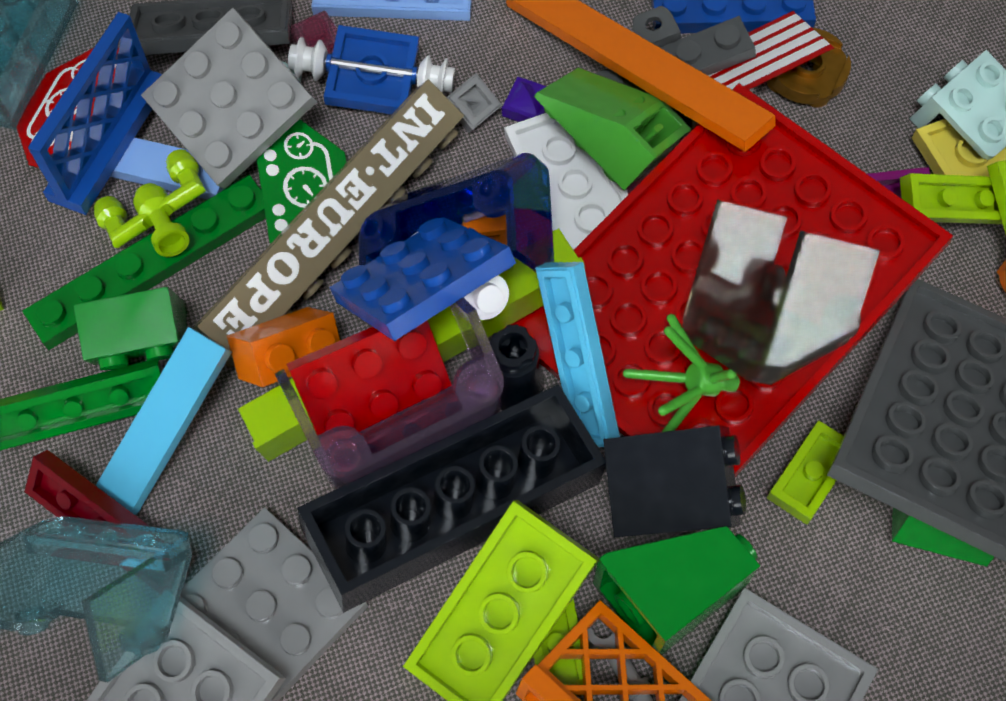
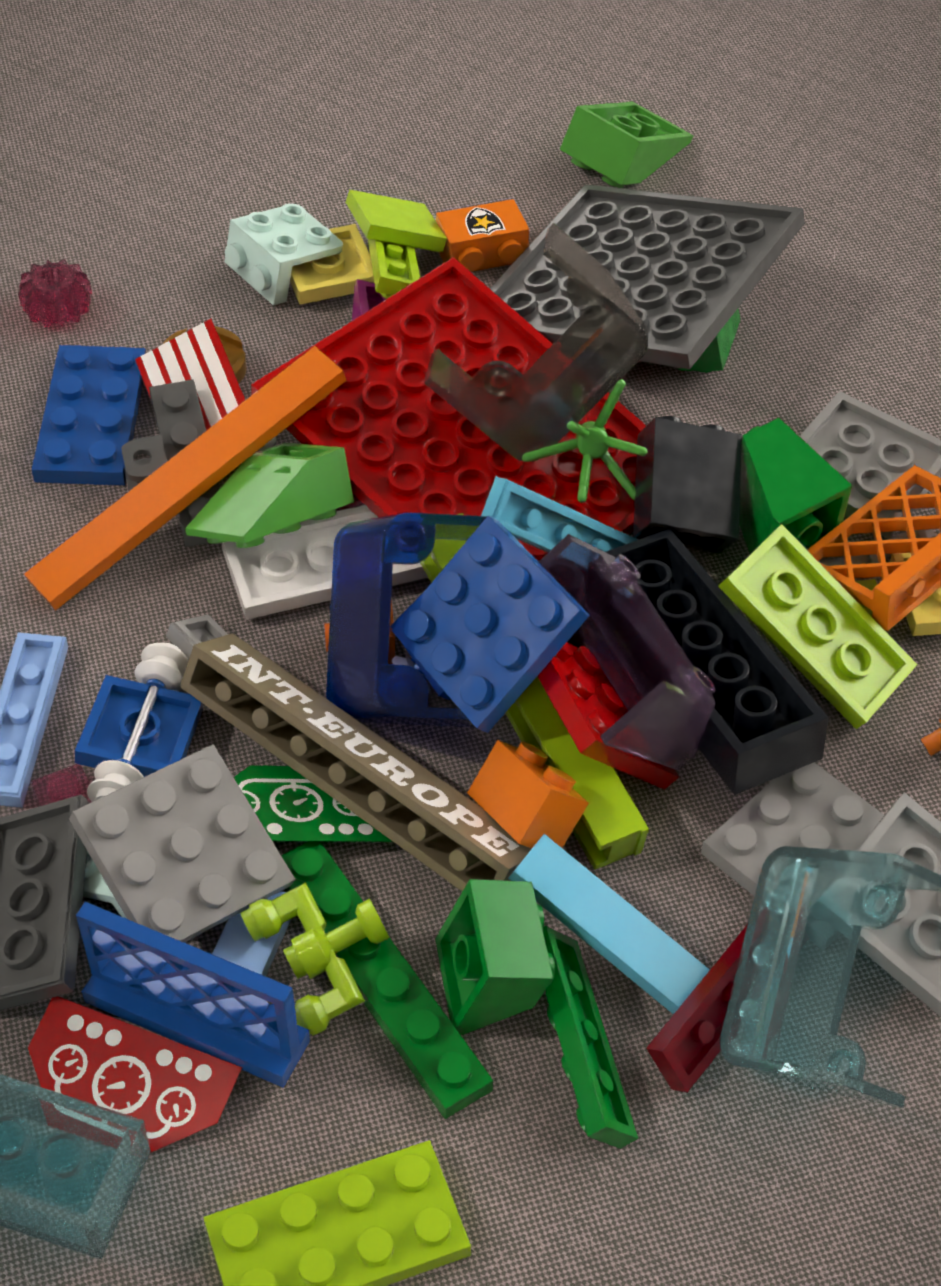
camera: 90 degrees left, 15 degrees down
dark purple tile [502,77,547,122] -> none
lime plate [767,420,843,525] -> none

